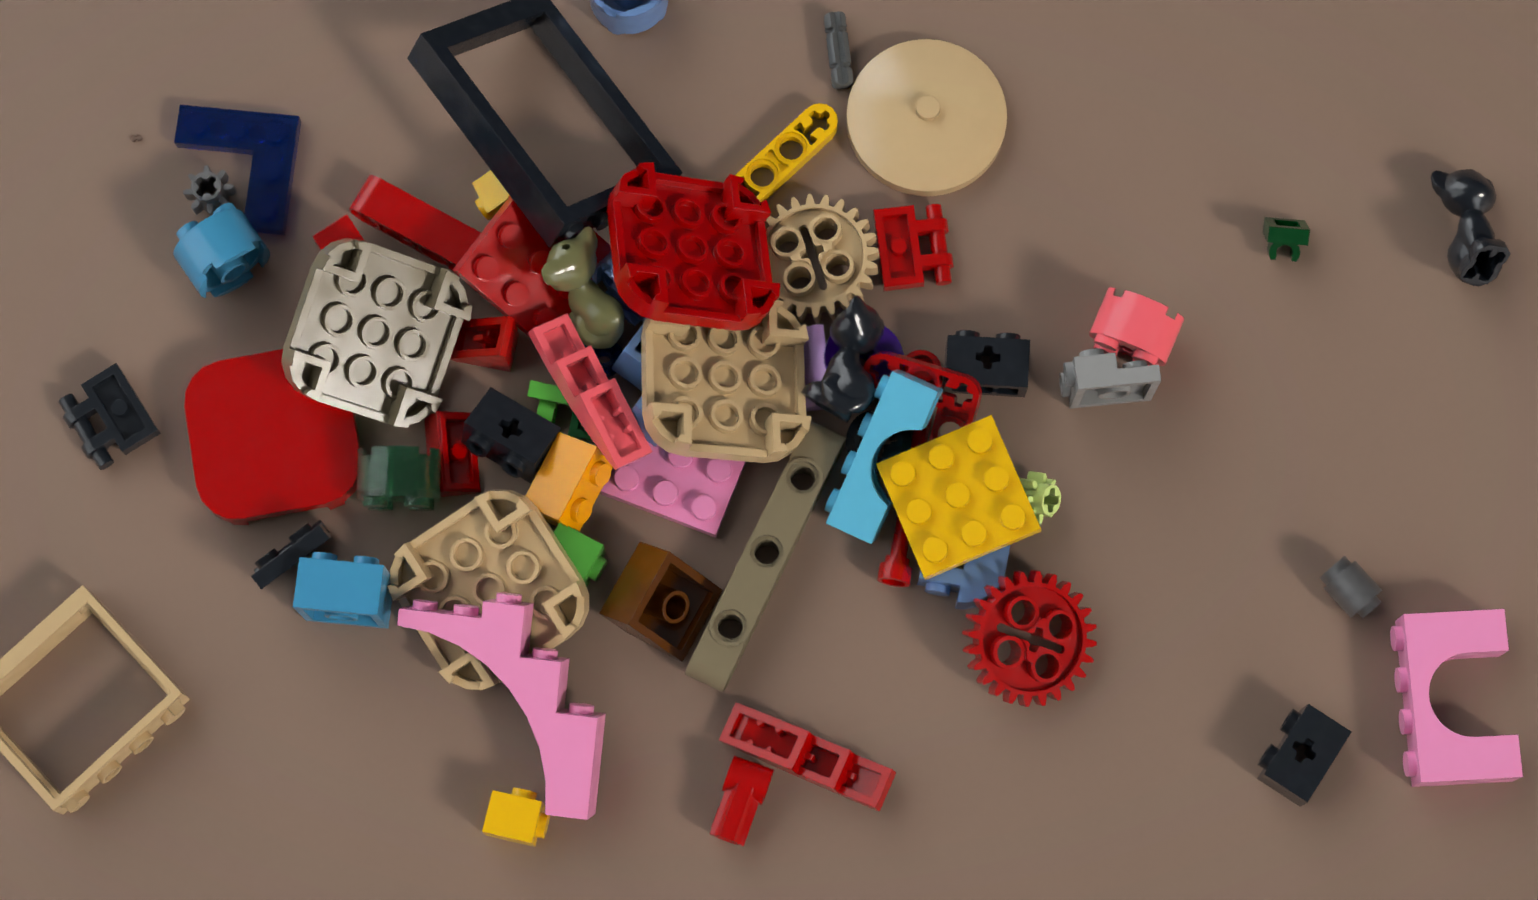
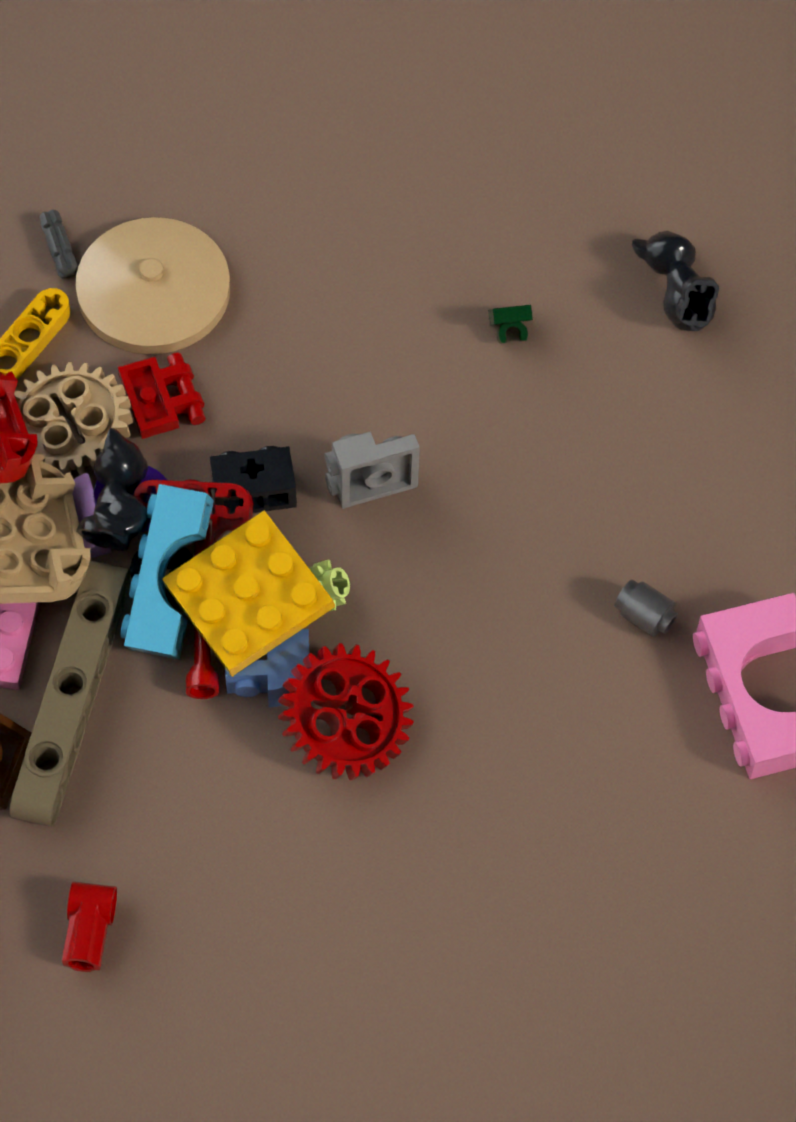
camera: 15 degrees left, 15 degrees down
red slope [719,702,896,812] -> none
coral brick [1089,287,1184,366] -> none
black brick [1257,704,1352,807] -> none

